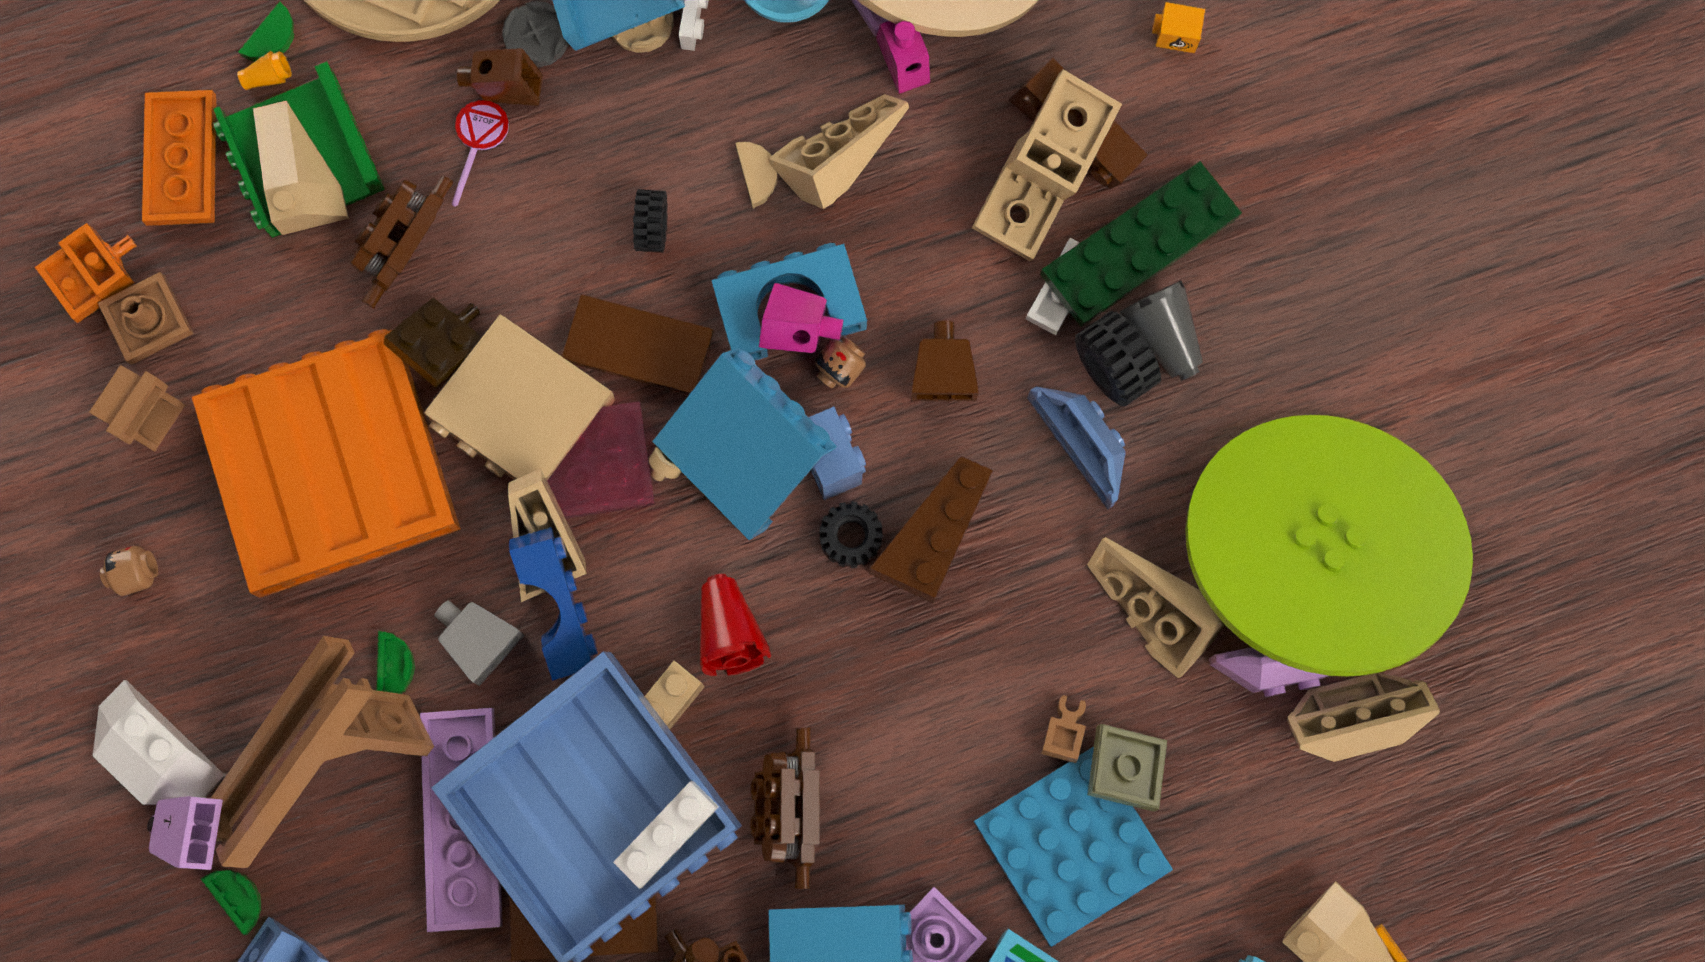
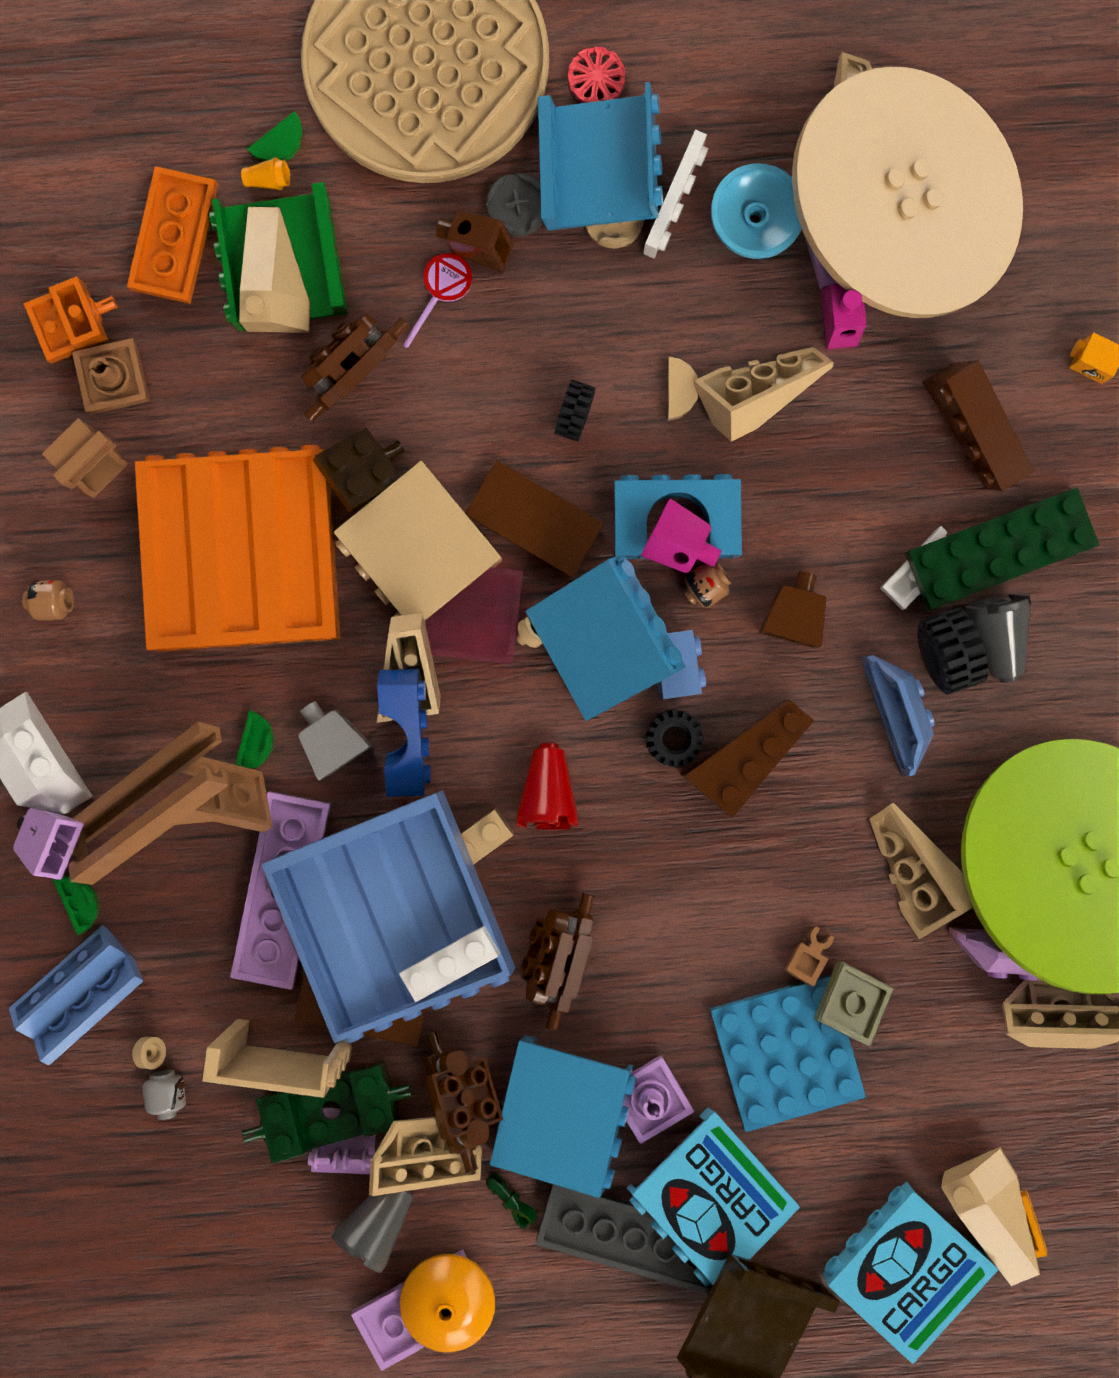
camera: 10 degrees right, 10 degrees up
tan bracket [972,69,1122,261] -> none

